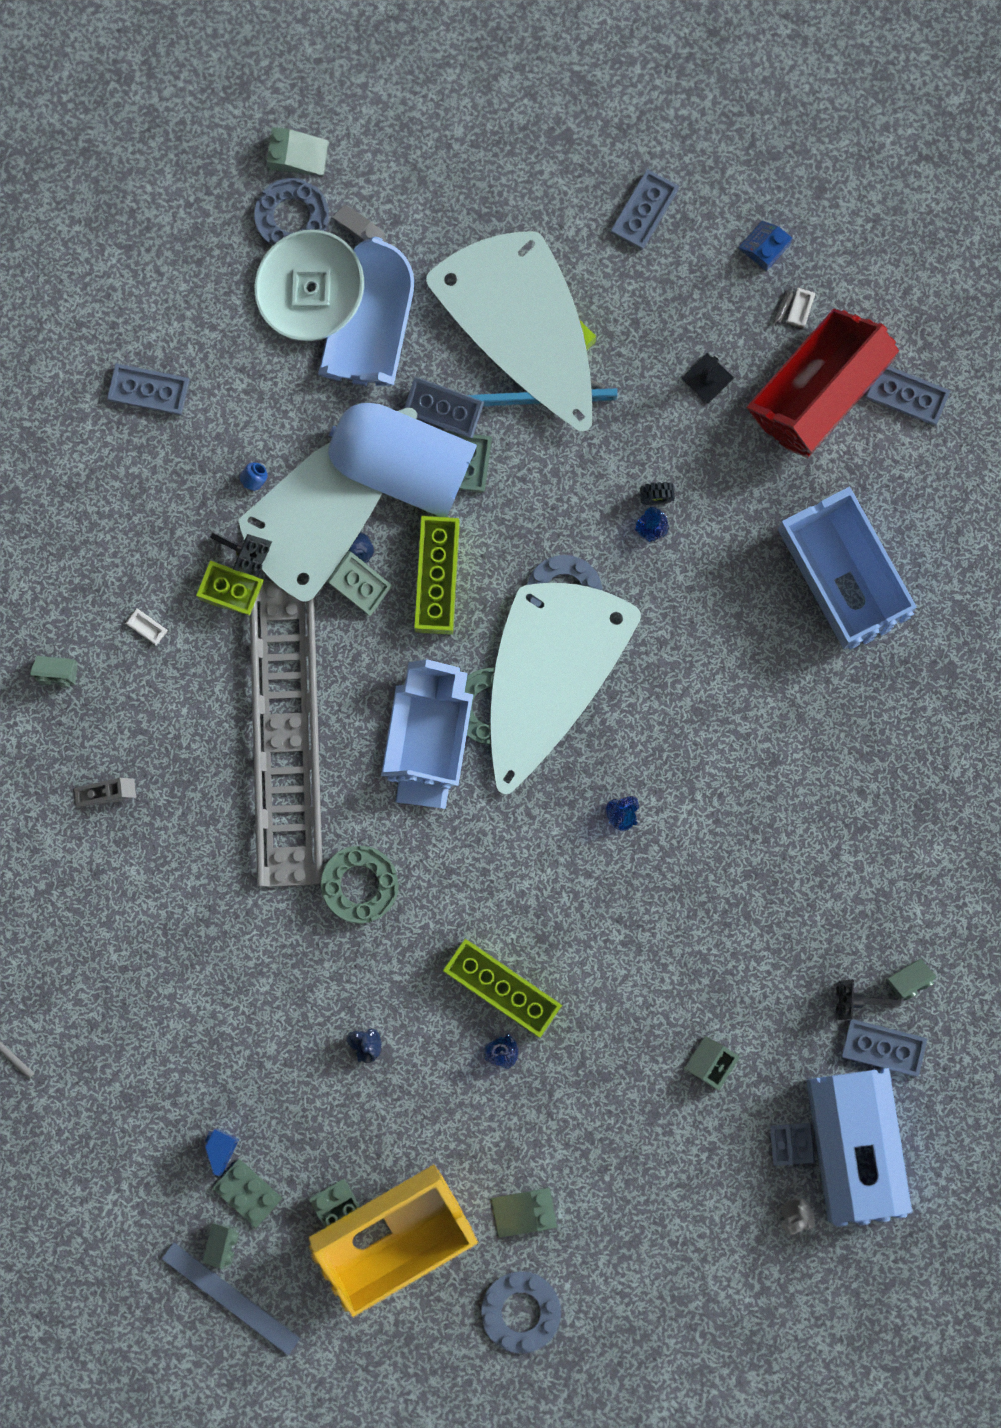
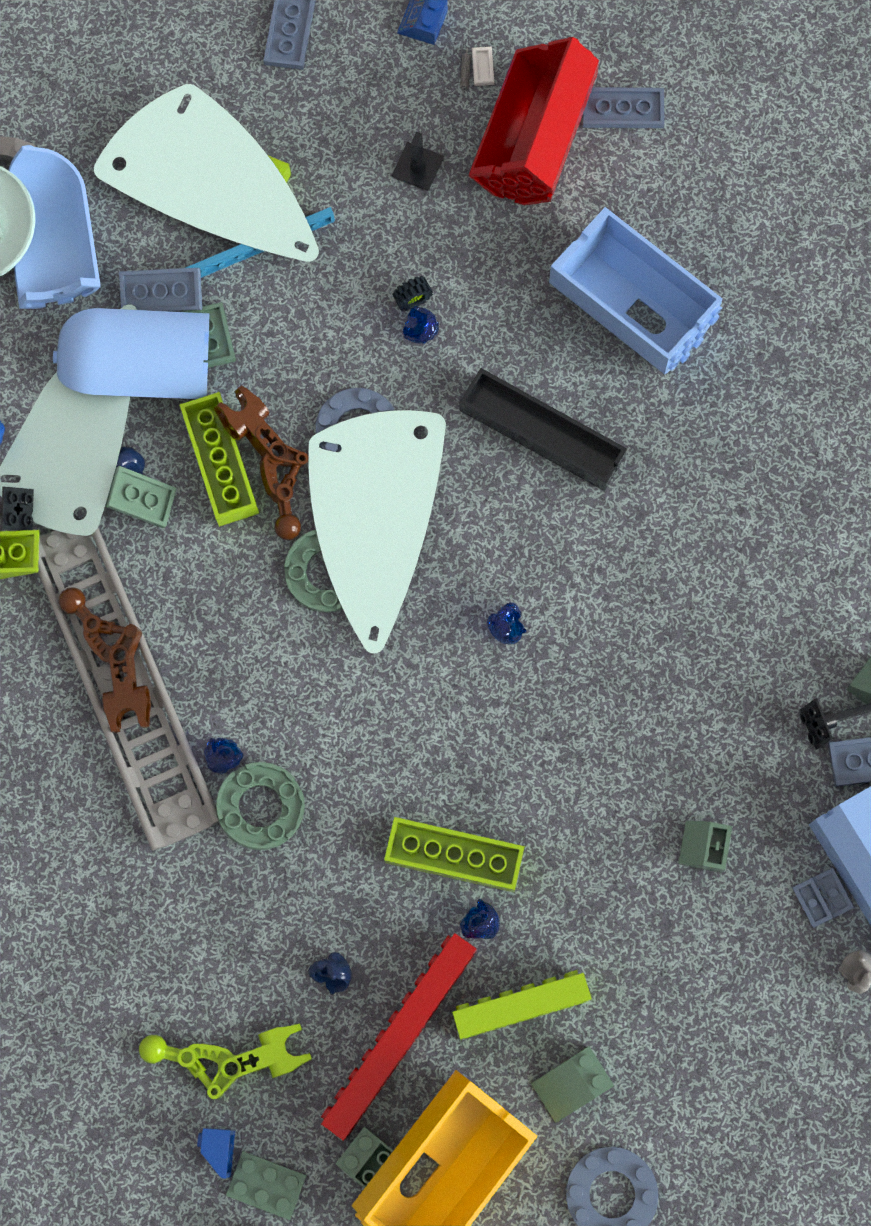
camera: 20 degrees left, 5 degrees down
light blue panel [381,659,473,809] -> none
none -> reddish brown piece [58,587,151,733]
none -> lime piece [139,1023,312,1099]
none -> clear blue hair [204,738,244,774]
none -> reddish brown piece [214,385,309,540]
none -> red brick [321,933,477,1141]
none -> lime brick [452,970,592,1040]
none -> black piece [459,368,627,491]

